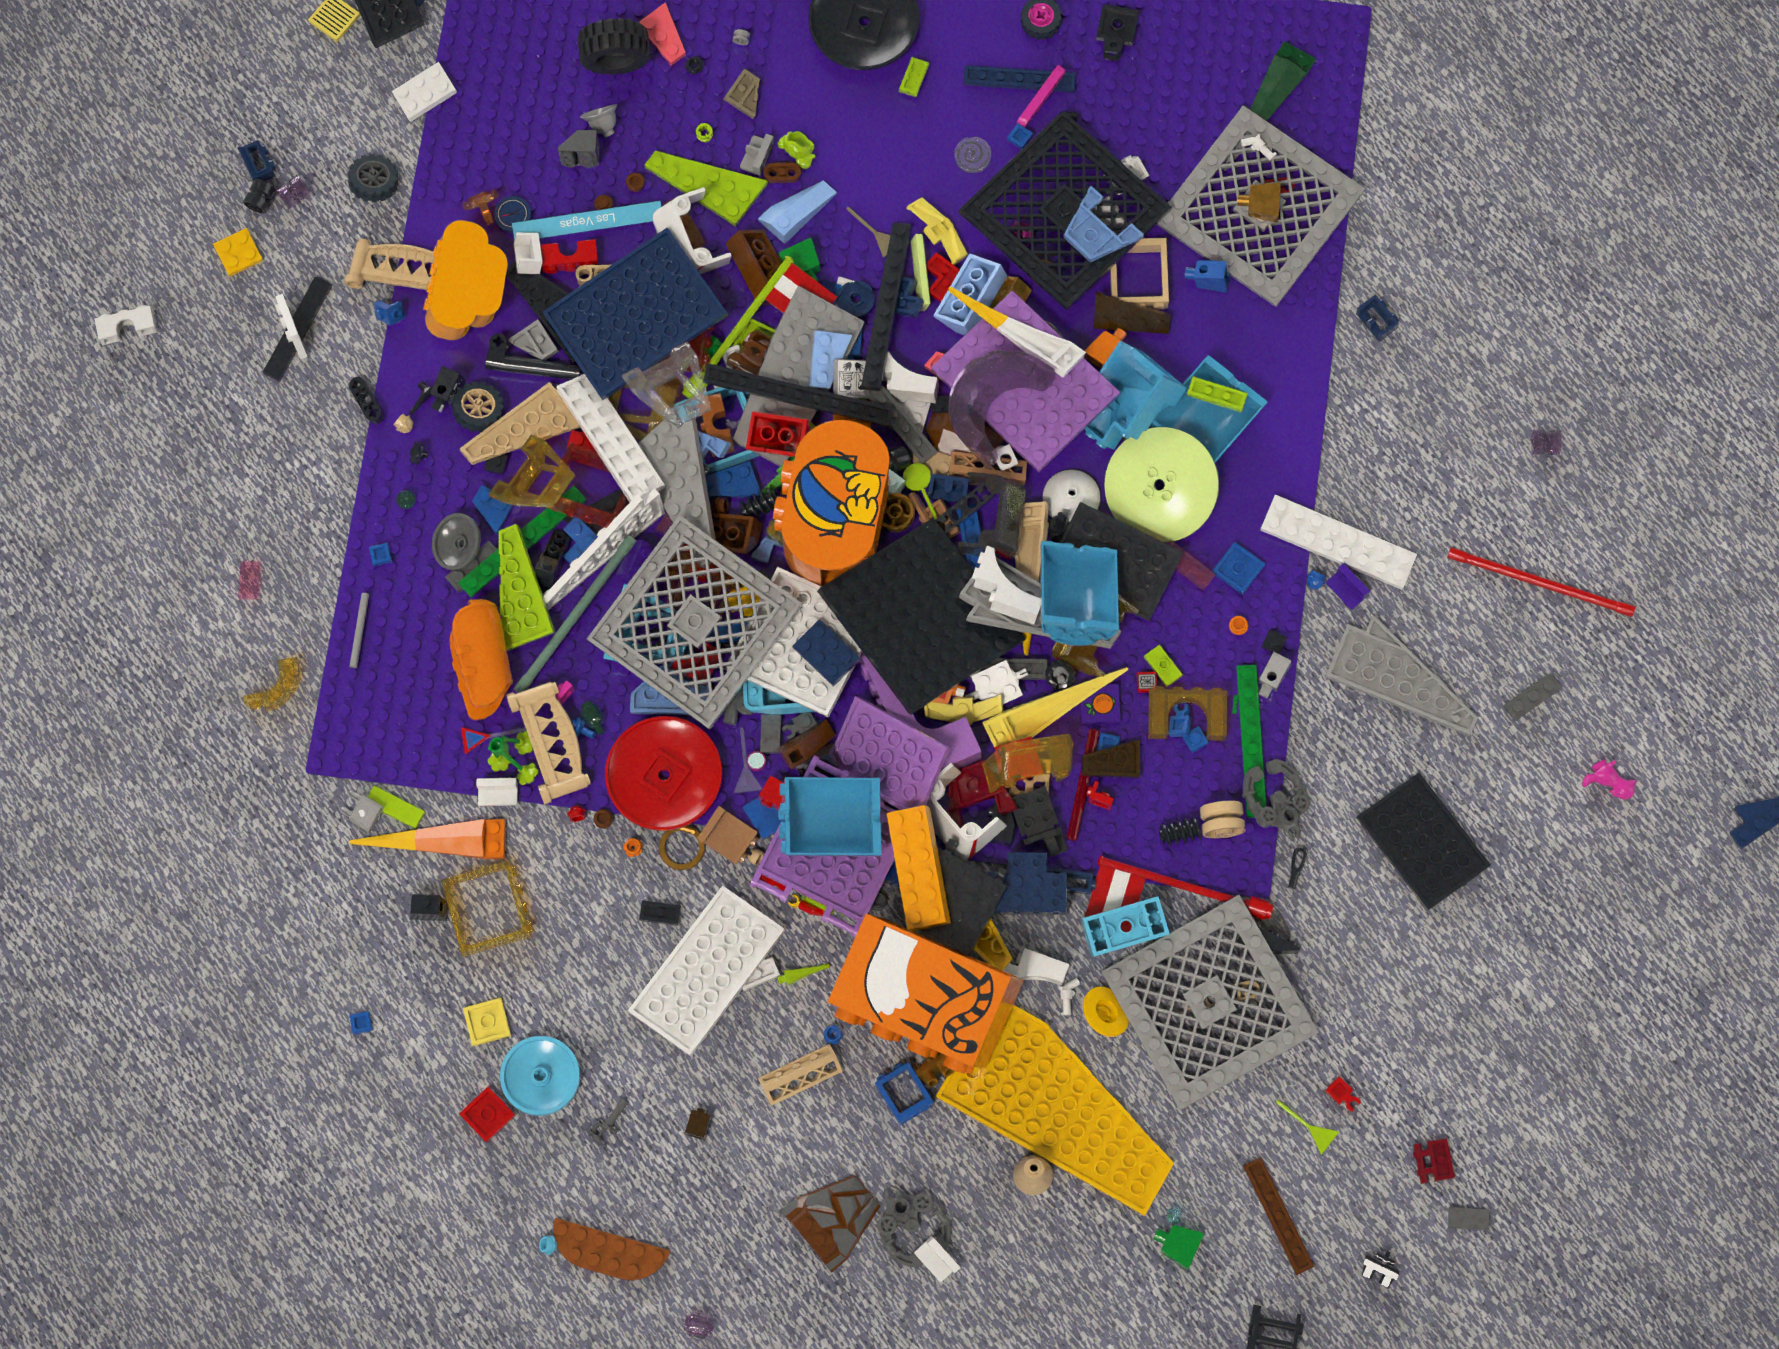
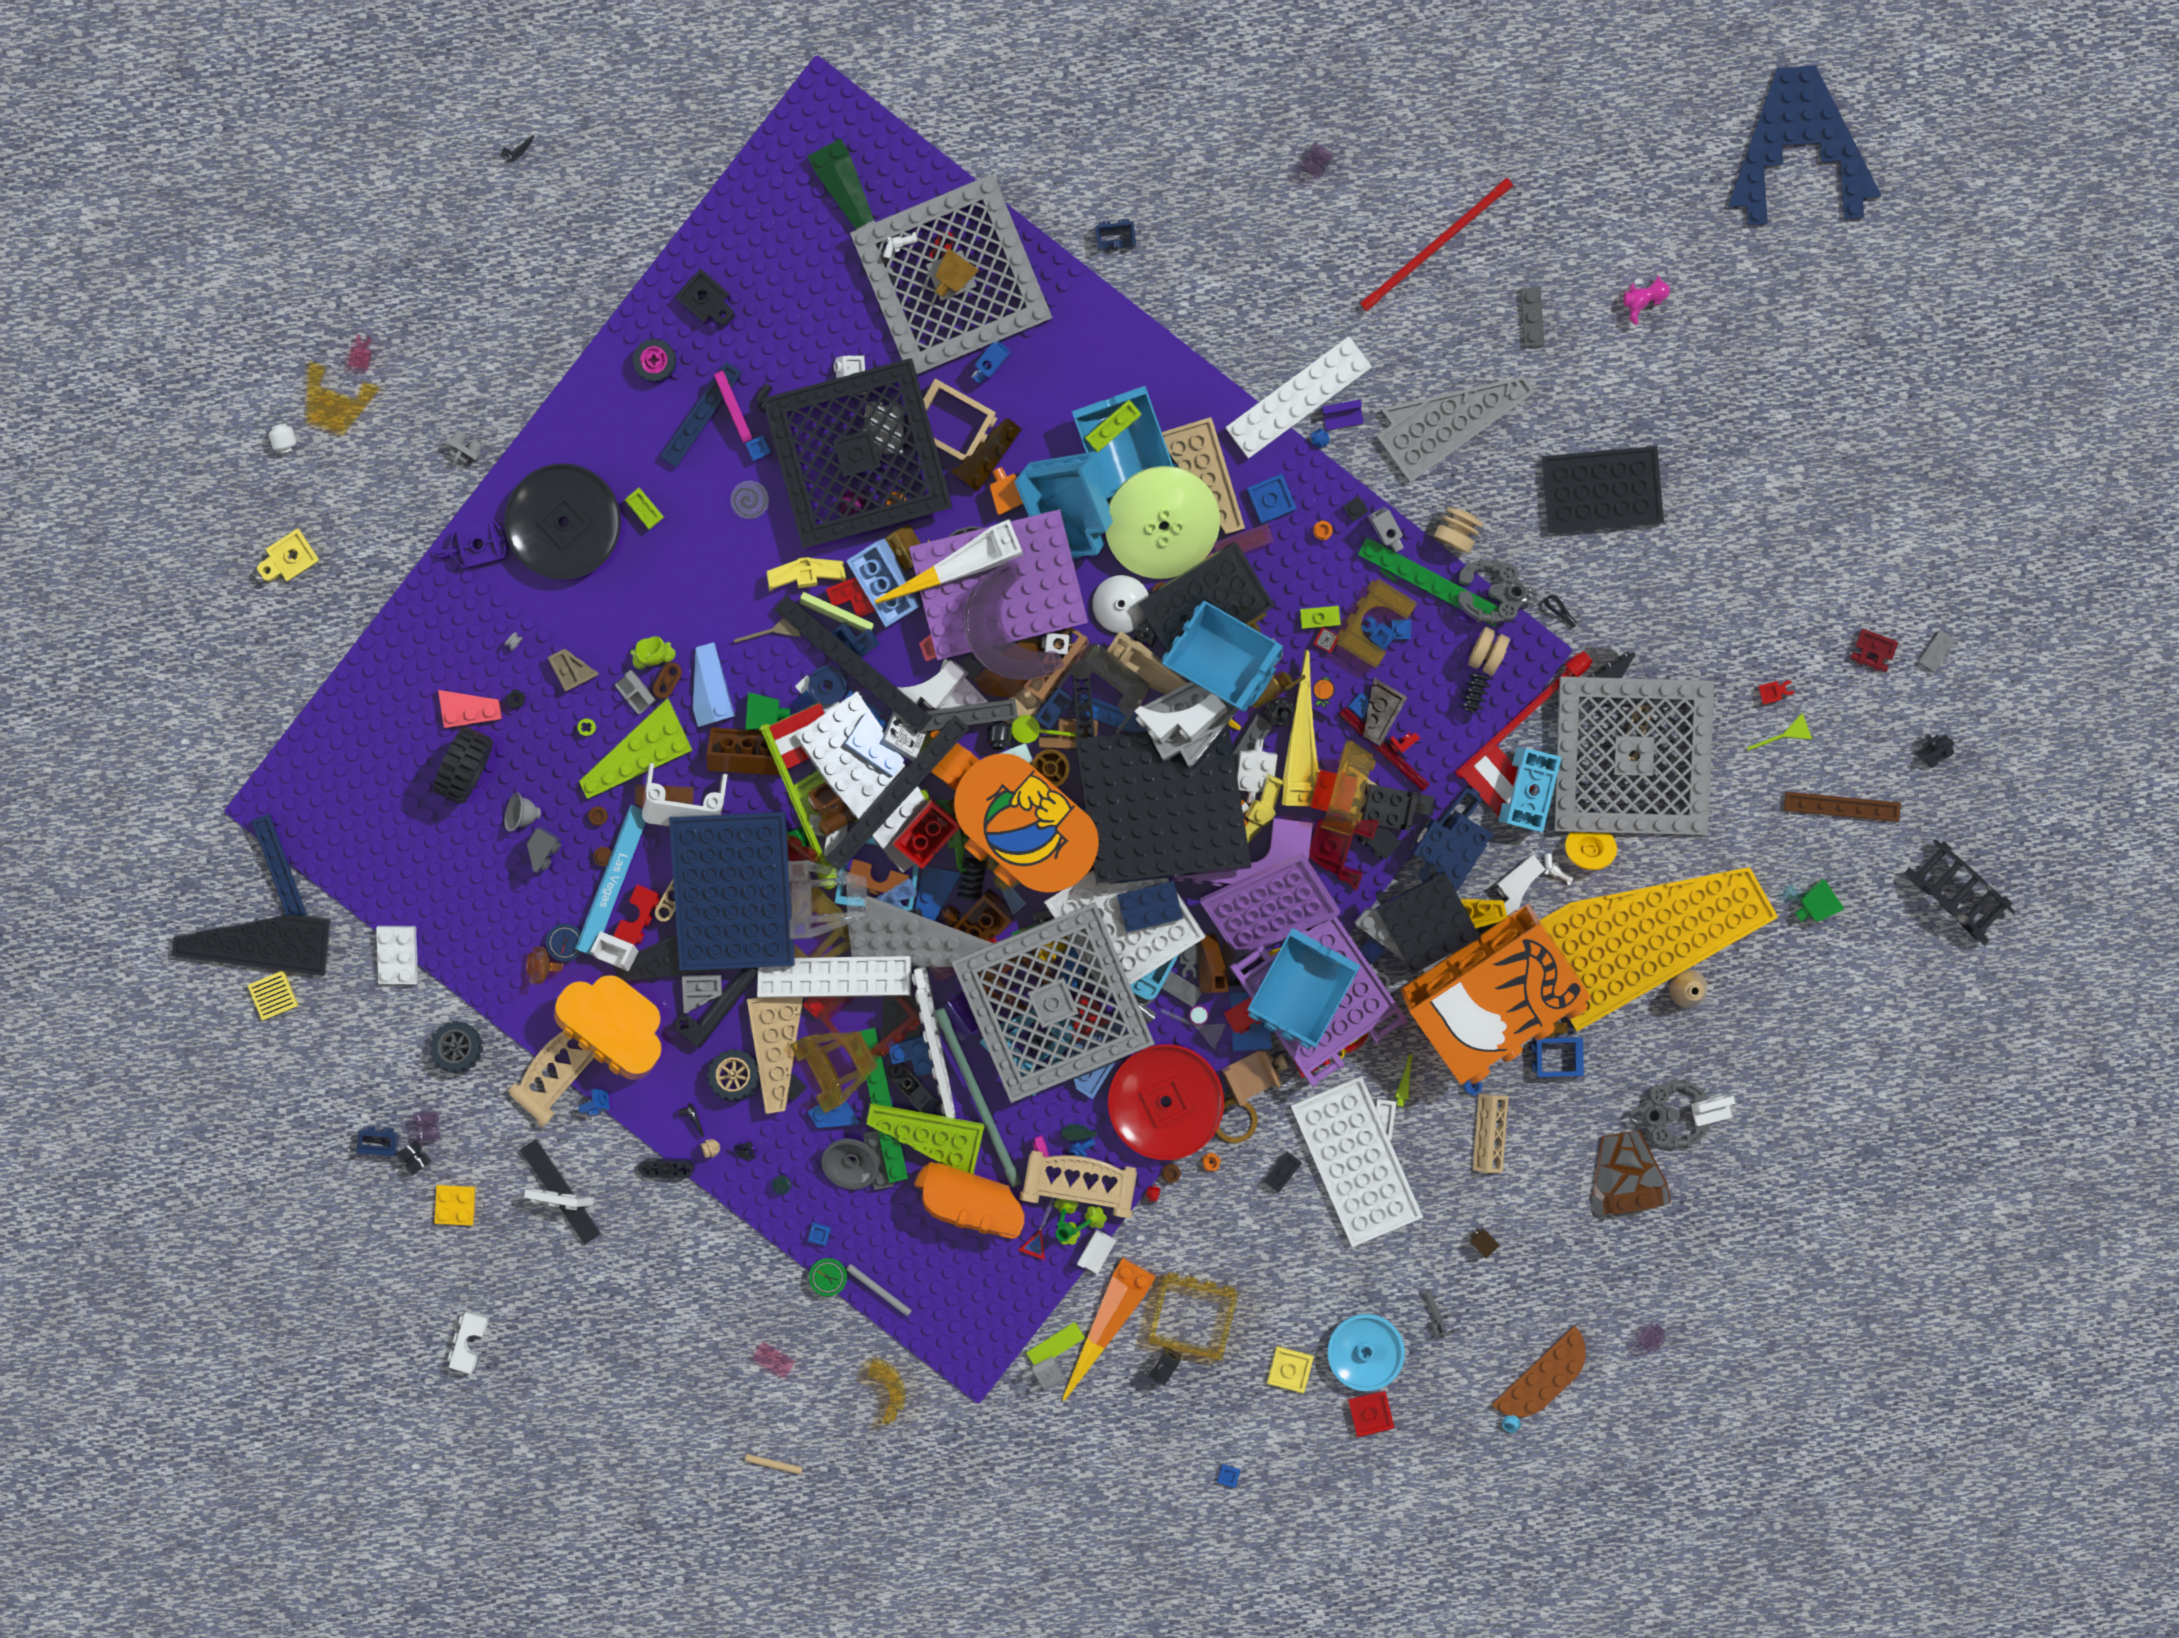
camera: 60 degrees left, 15 degrees up
black torso [430,366,466,413] -> none
light orange brick [887,805,951,931] -> none
white windscreen [926,763,1007,861] -> none
medium blue wing [1064,186,1144,262] -> none
none -> tan bar [745,1454,803,1475]
none -> green tile [809,1258,847,1296]
none -> tan wing [1162,417,1245,534]
none -> tan wheel [1433,507,1484,554]

